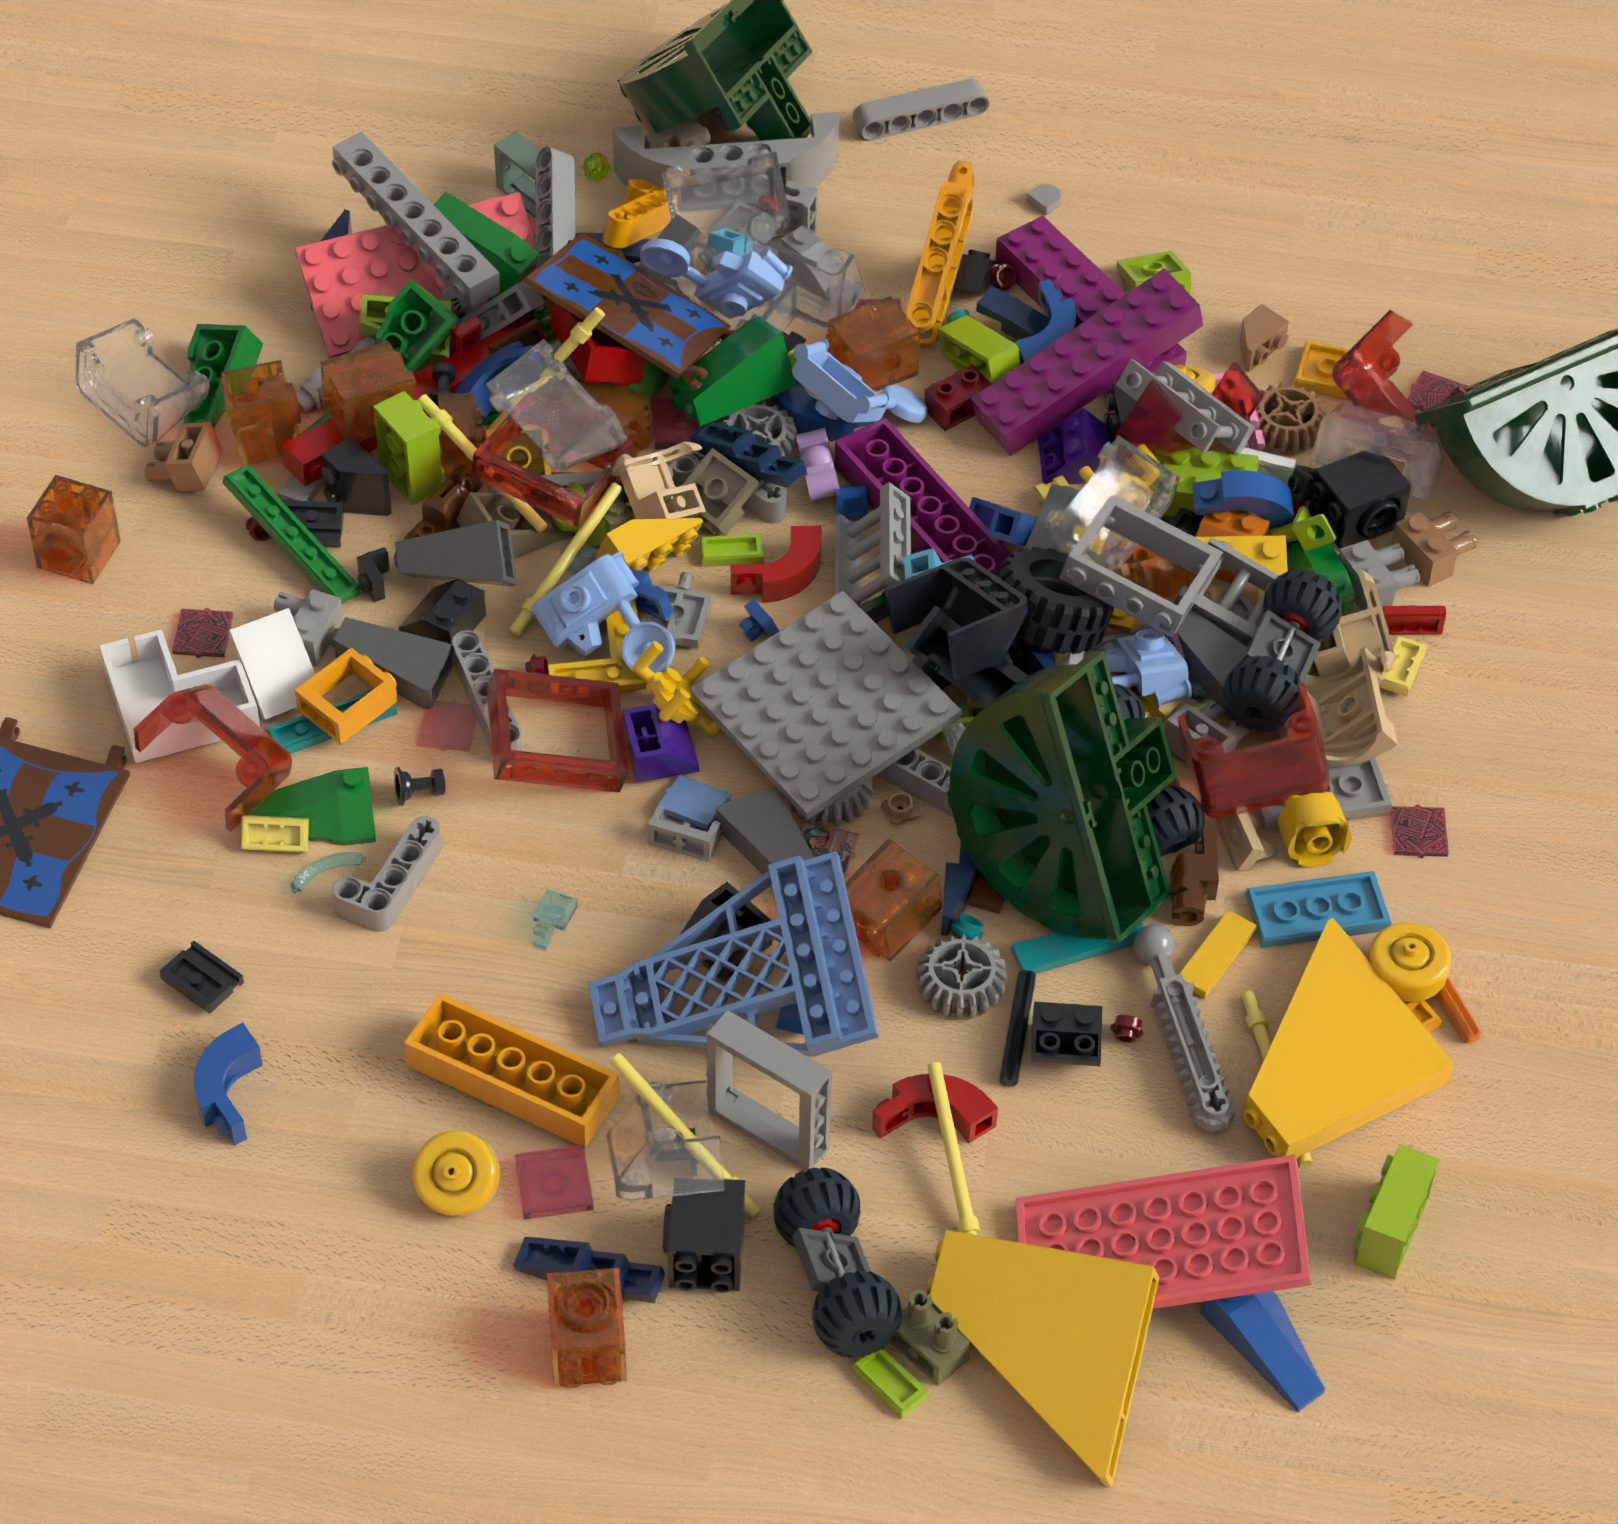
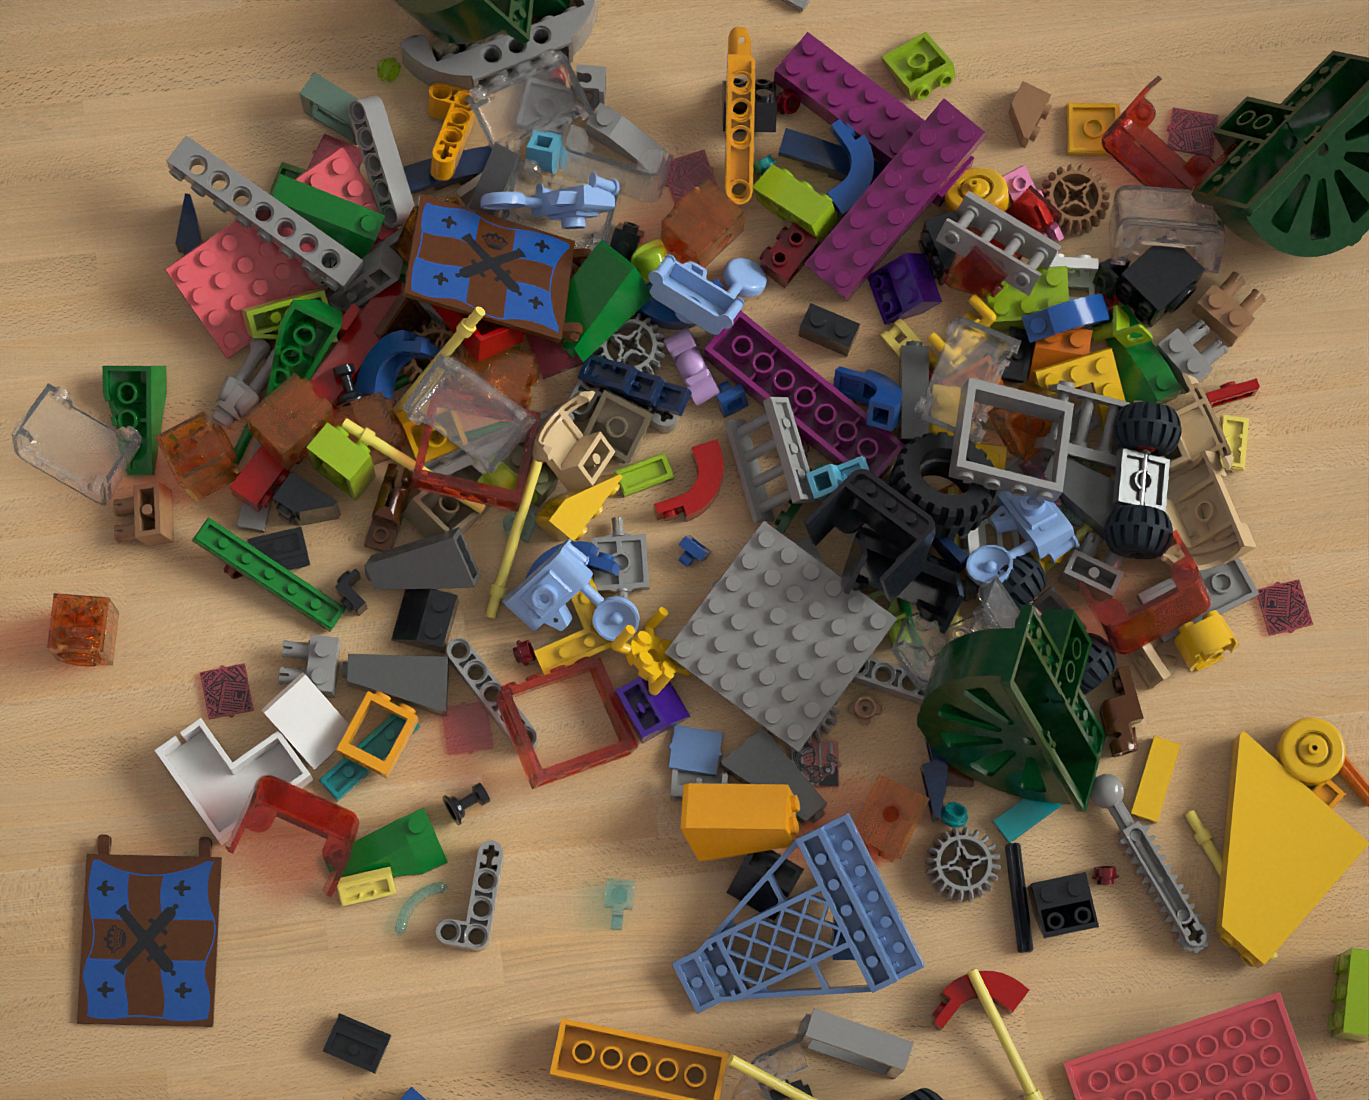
camera: 20 degrees left, 25 degrees up
dark azure tile [1245,871,1392,948] -> none
none -> light orange slope [680,783,800,862]
none -> black brick [798,303,860,357]

